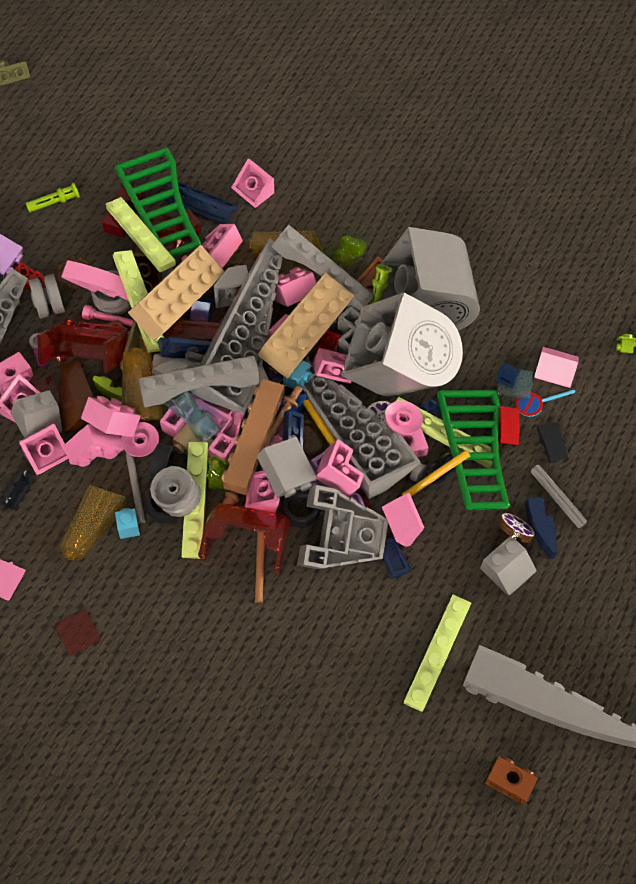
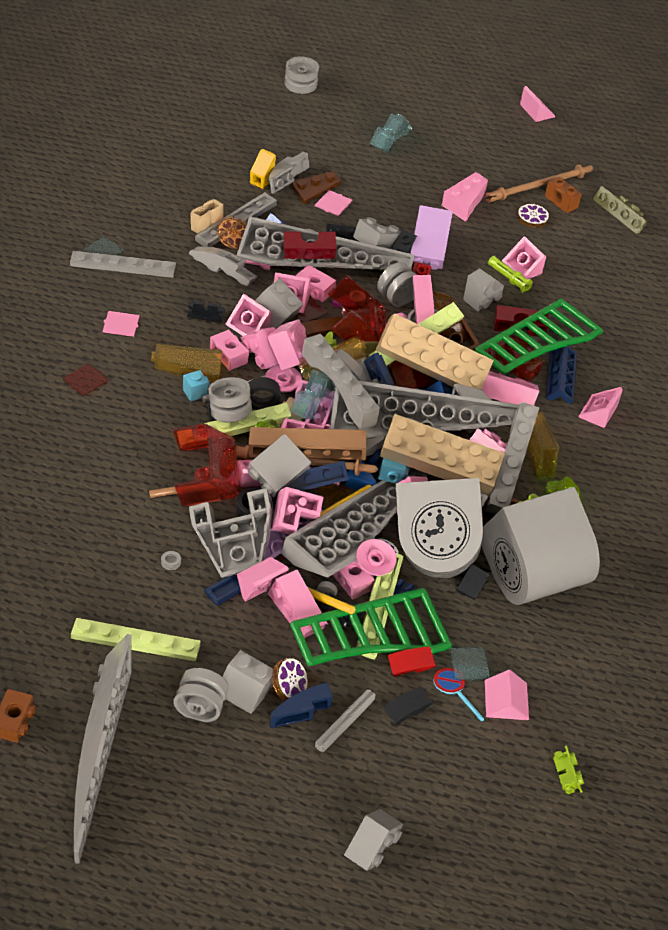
camera: 70 degrees right, 15 degrees down
yellowish green plate [106,197,176,272] -> none
dark blue tile [496,362,521,388] -> none
none -> light grey tile [161,551,181,570]
none -> light grey wheel [174,668,228,722]
none -> bright pink brick [210,330,249,371]
none -> bright pink wedge [268,570,327,638]
none -> light grey brick [463,269,504,311]
none -> bright pink slope [502,236,546,279]

